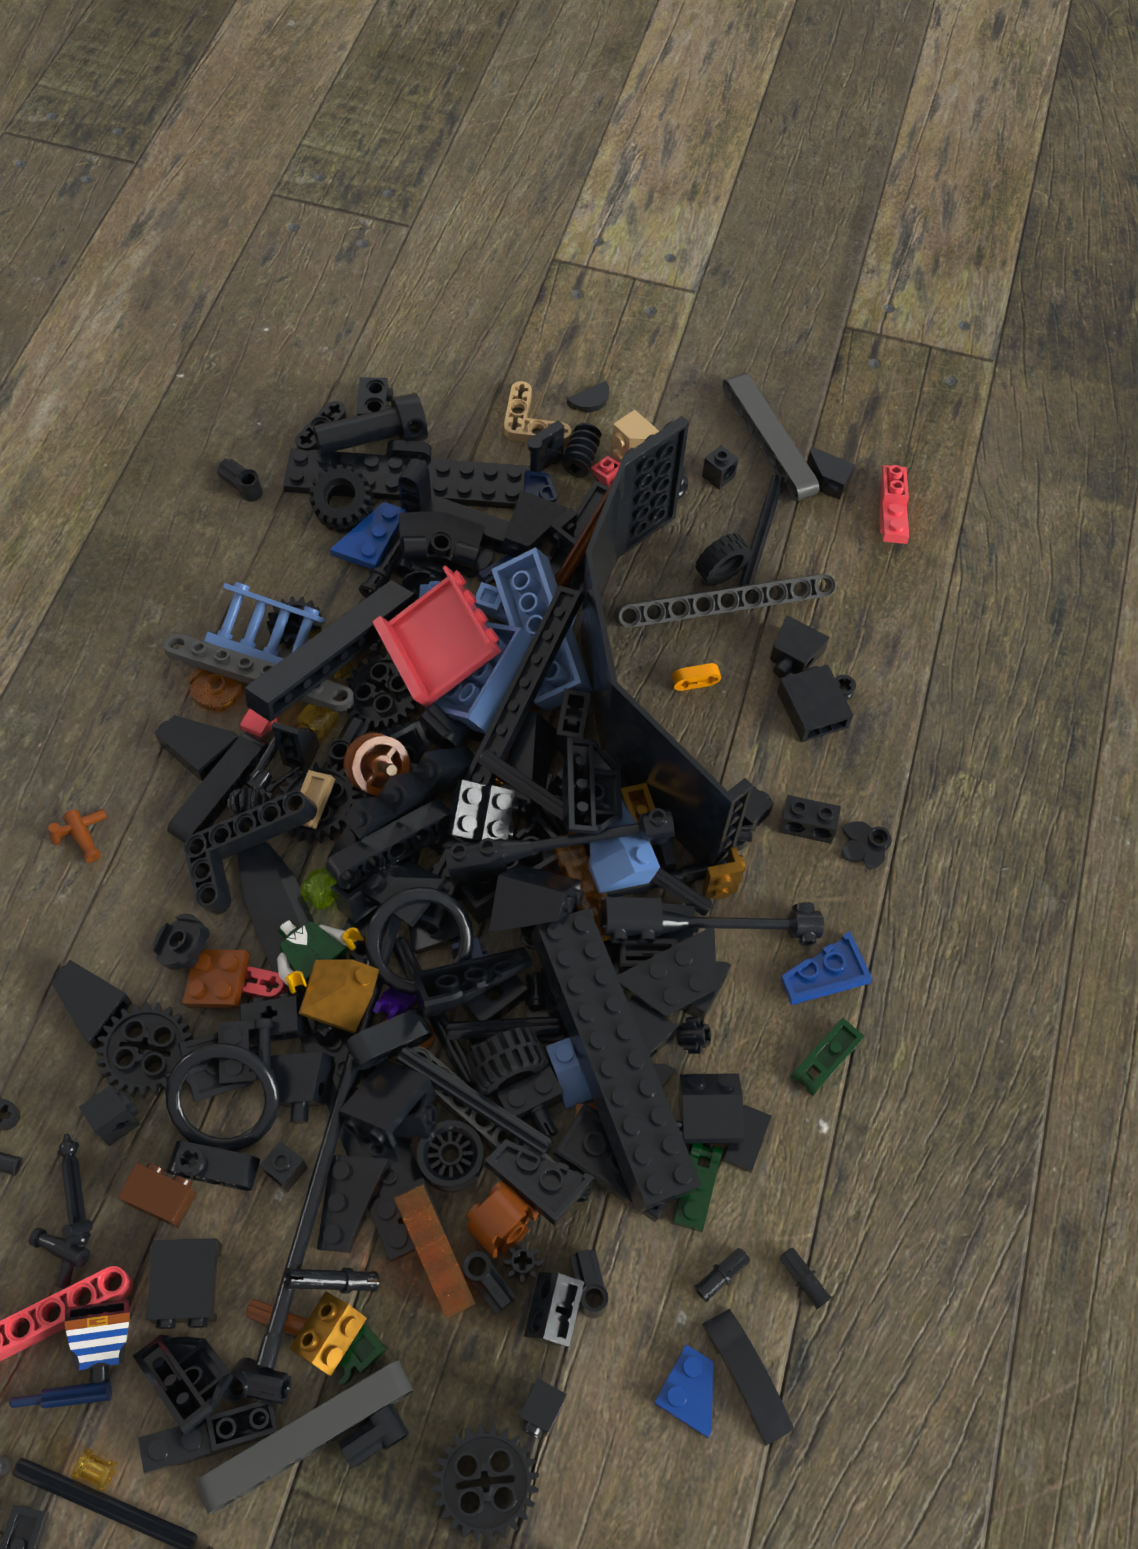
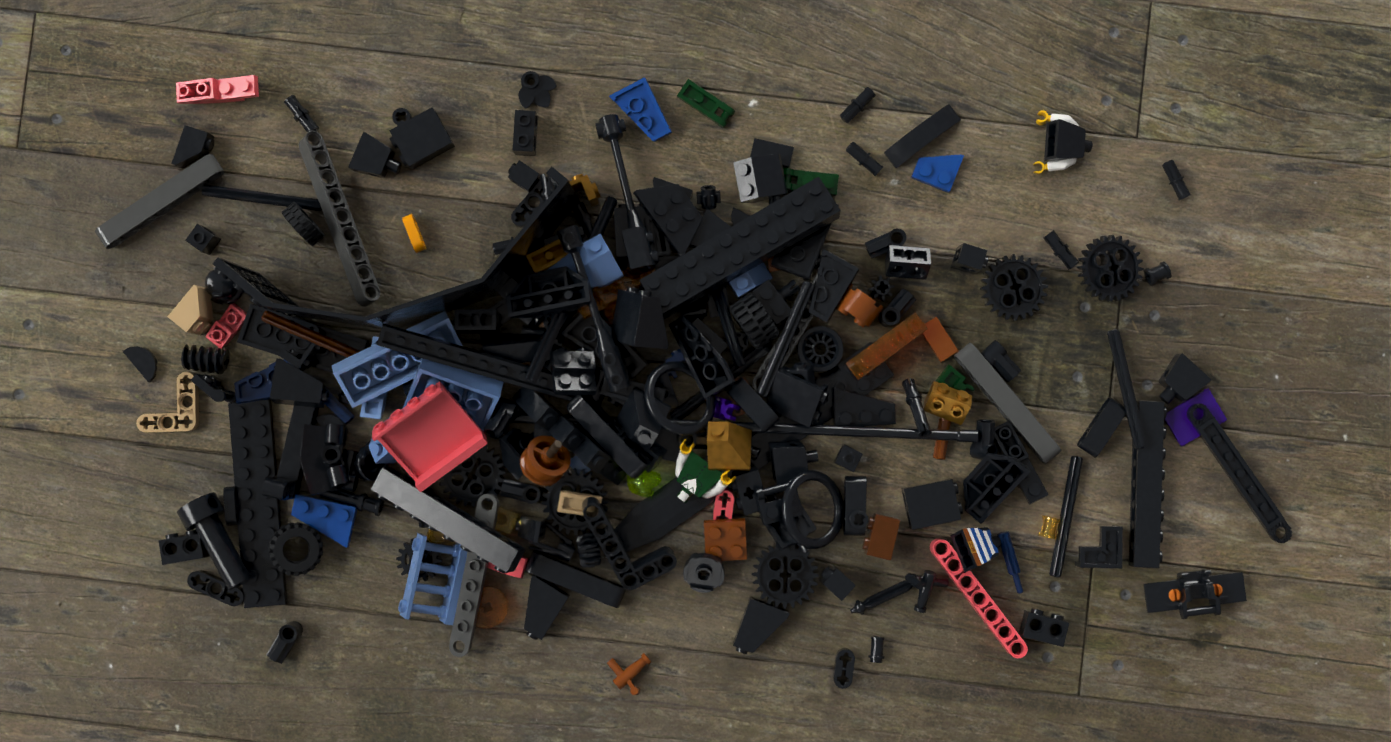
camera: 90 degrees left, 25 degrees up
none -> black pin [284,95,319,133]
none -> dark orange tile [919,317,958,362]

